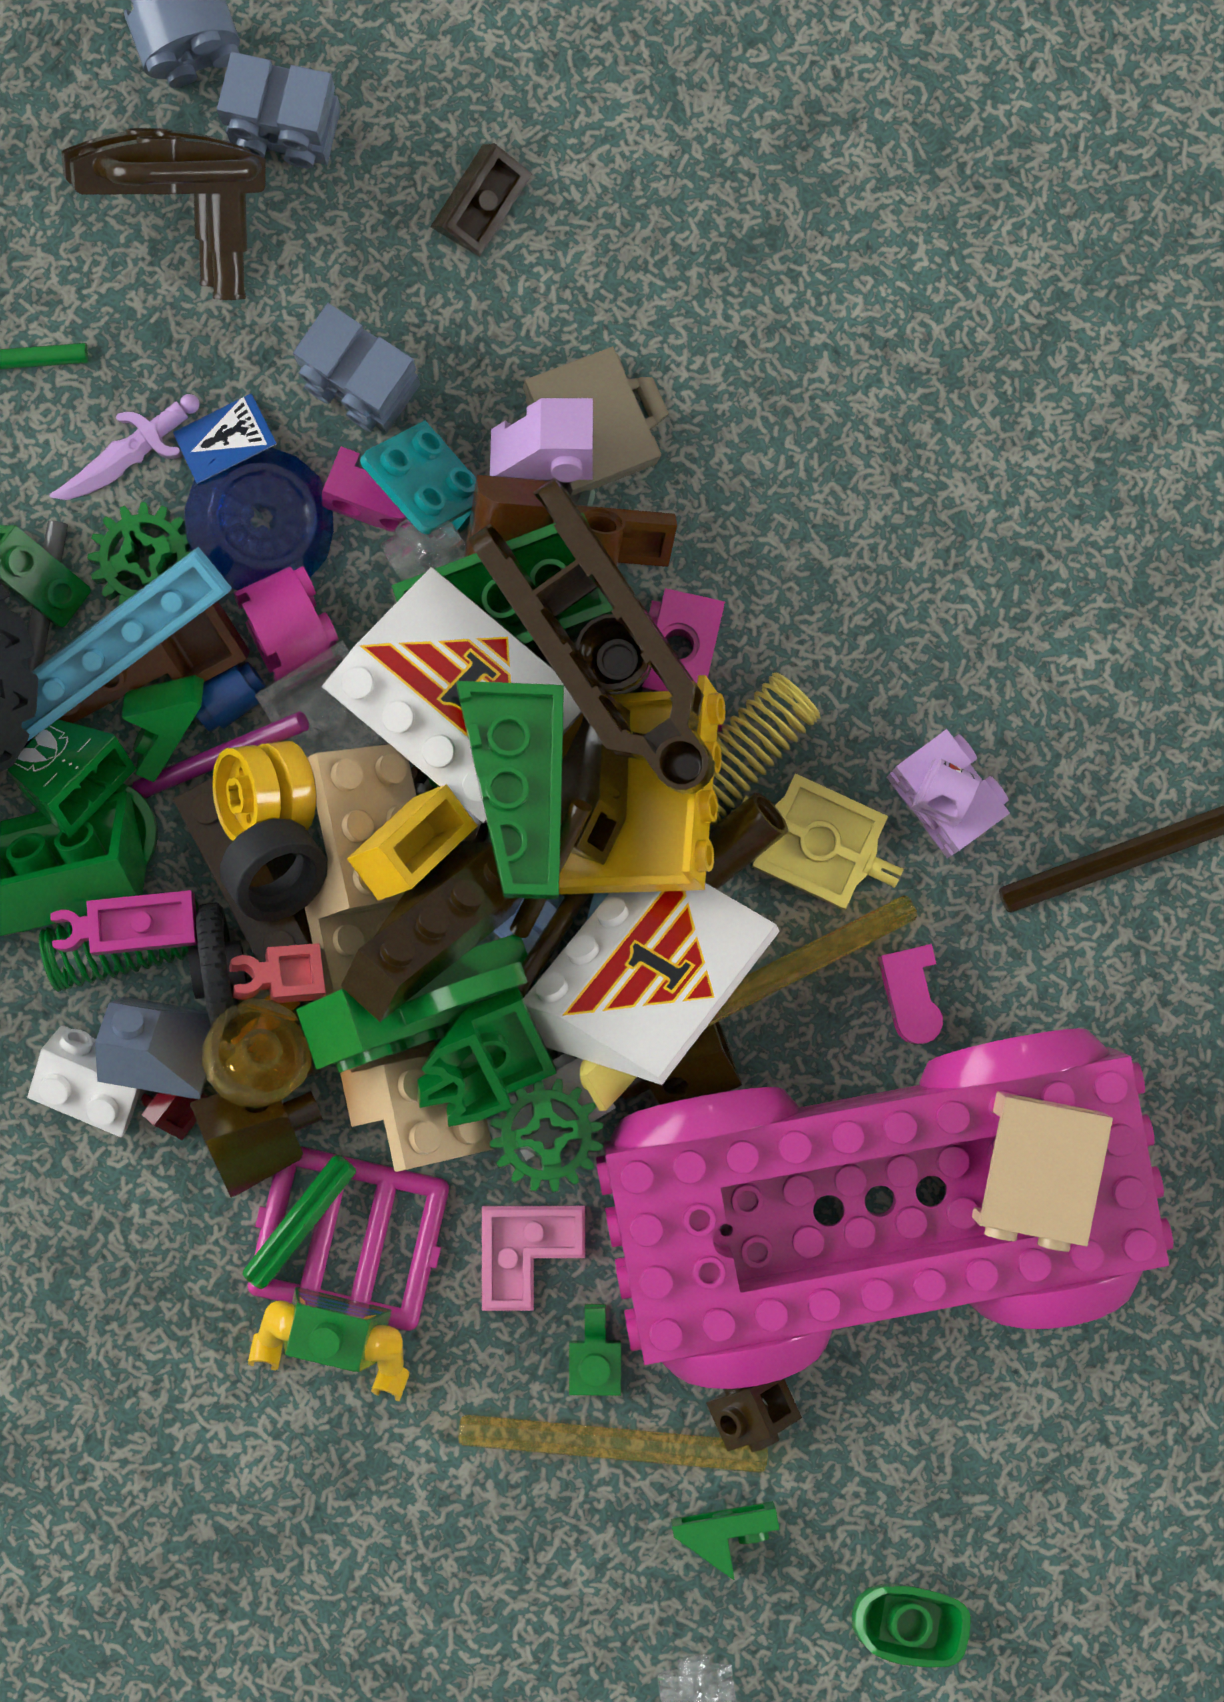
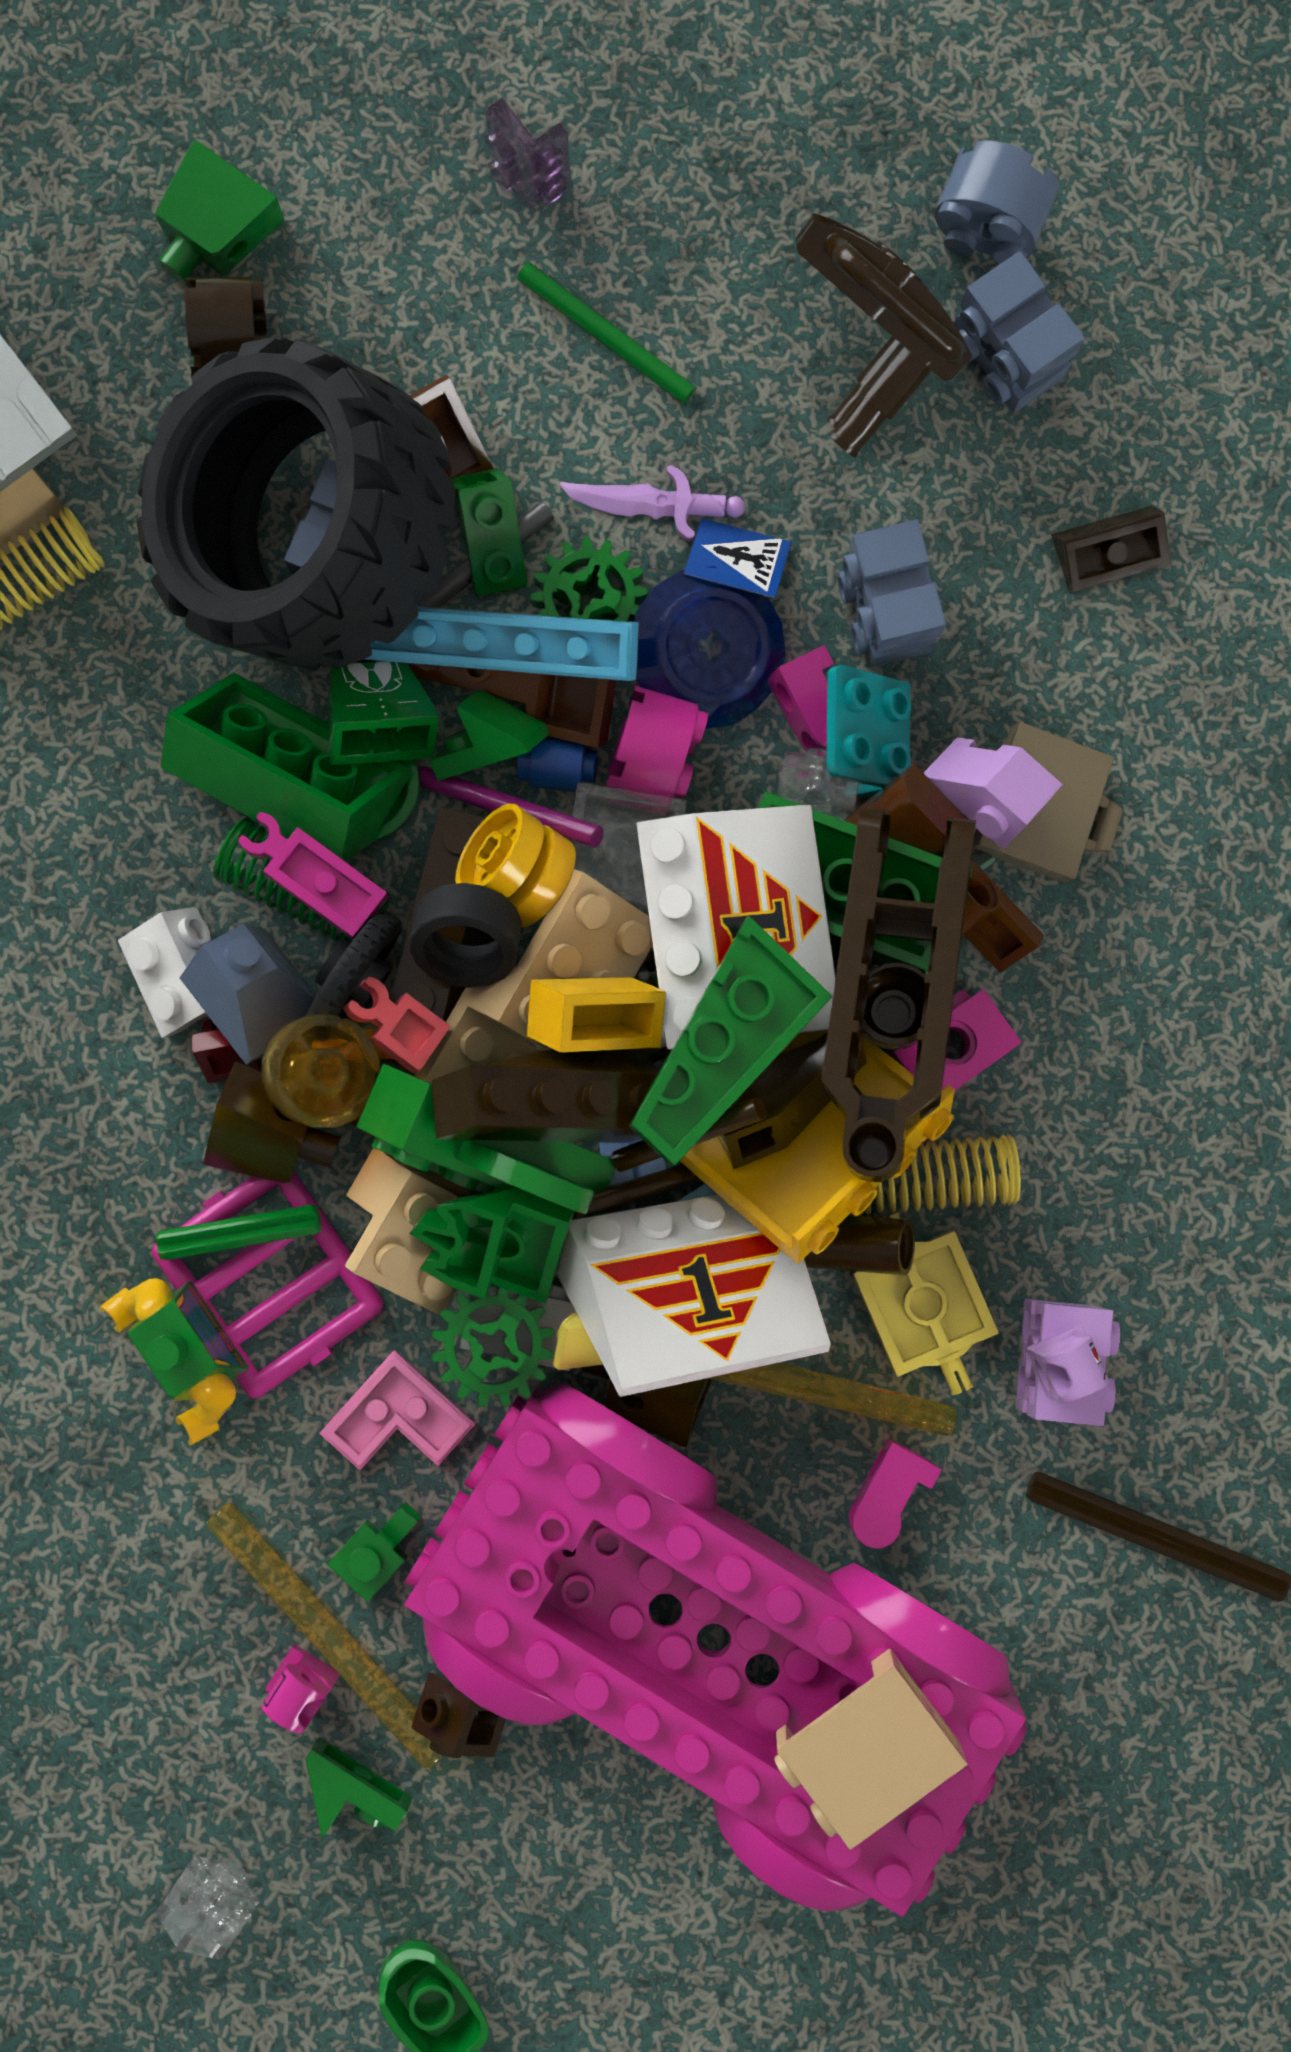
camera: 40 degrees right, 0 degrees up
none -> dark pink leg [261,1643,341,1734]

